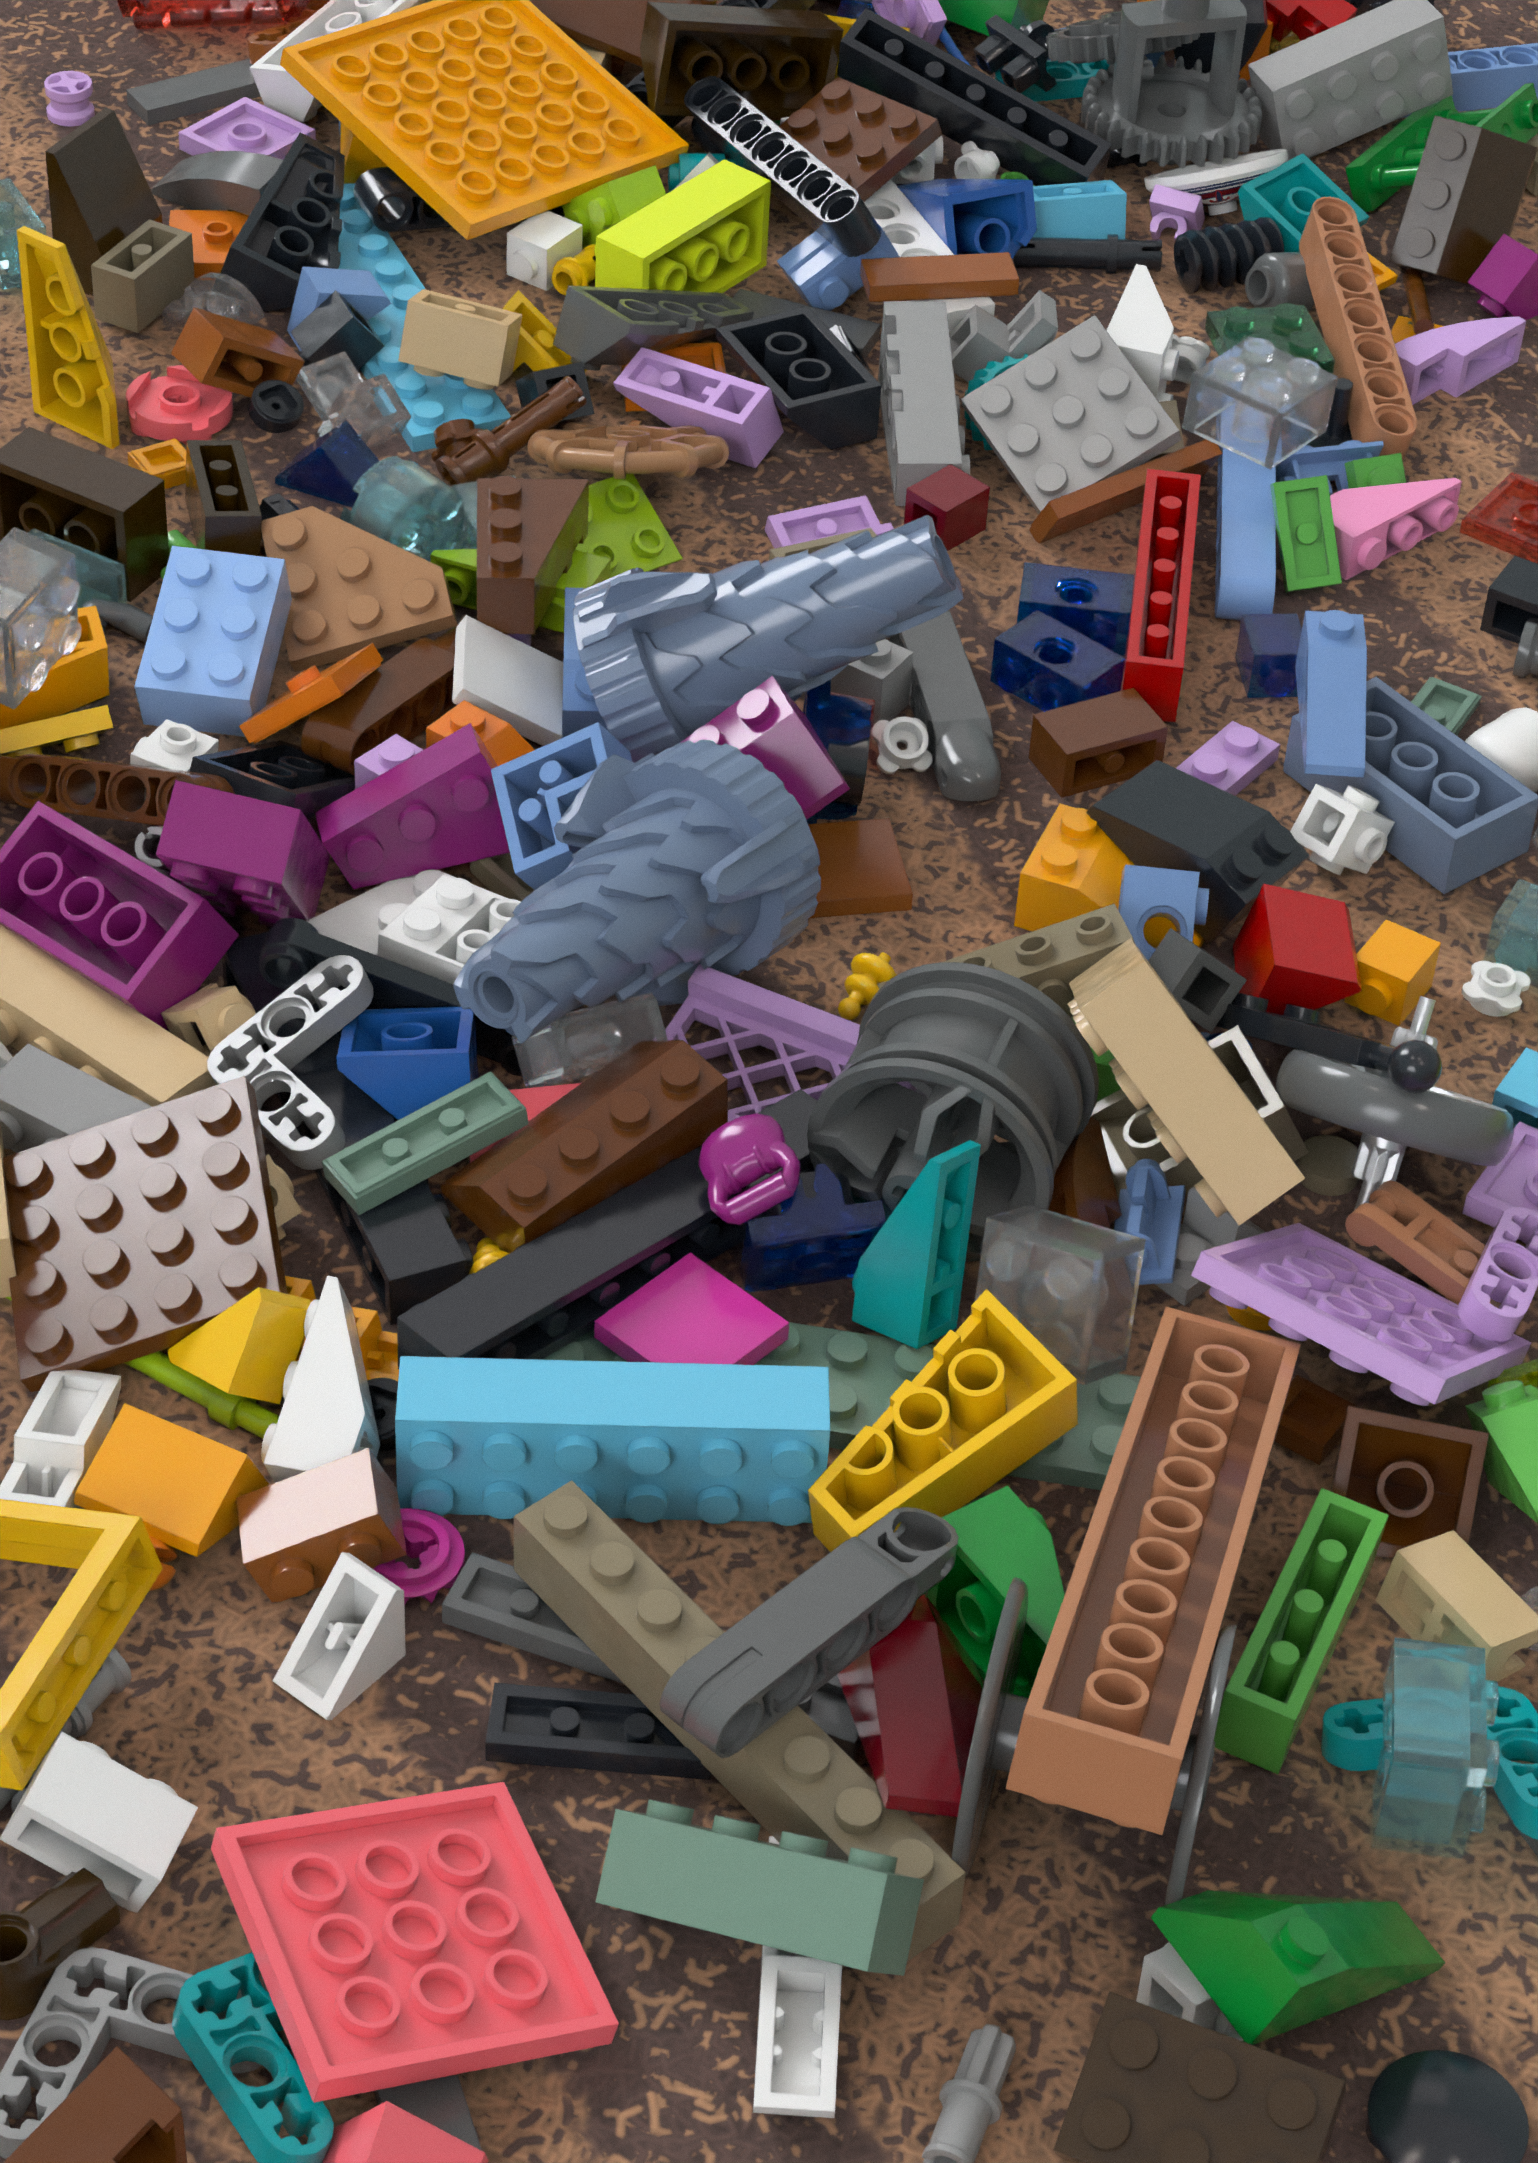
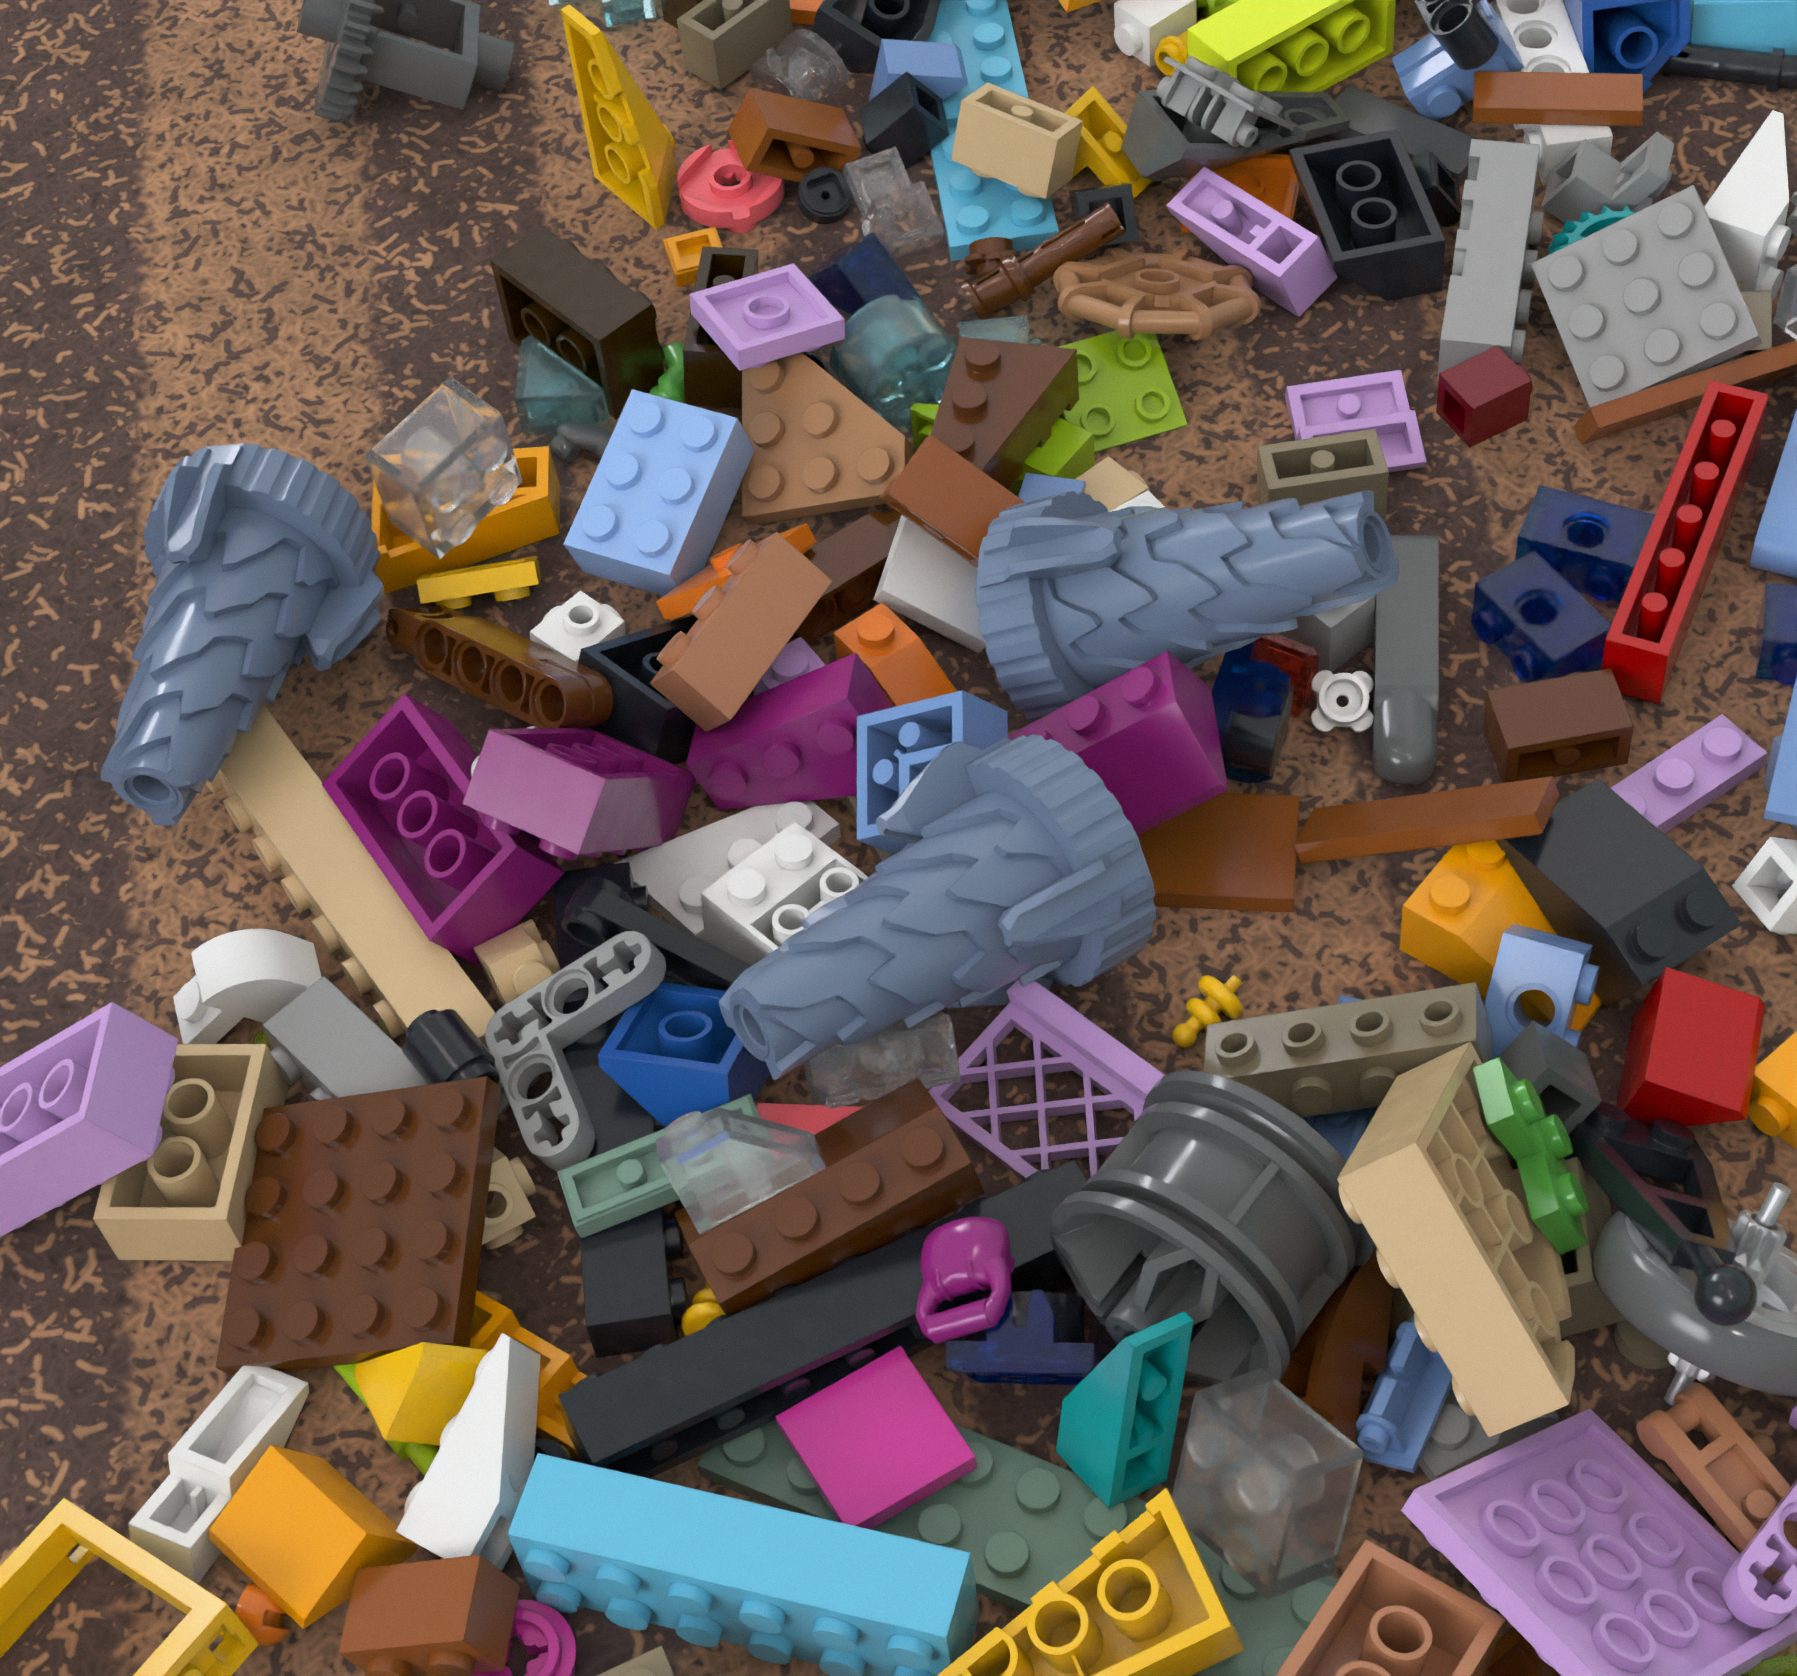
camera: 25 degrees right, 10 degrees up
none -> black brick [402,1009,500,1085]
none -> nougat brick [650,532,832,732]
none -> clear slope [655,1107,826,1234]
none -> lavender plate [689,263,845,371]
none -> dark orange panel [879,436,1024,568]
none -> light grey hinge [1156,55,1295,148]
none -> dark orange tile [1294,776,1560,864]
none -> bright green plate [1473,1057,1589,1254]

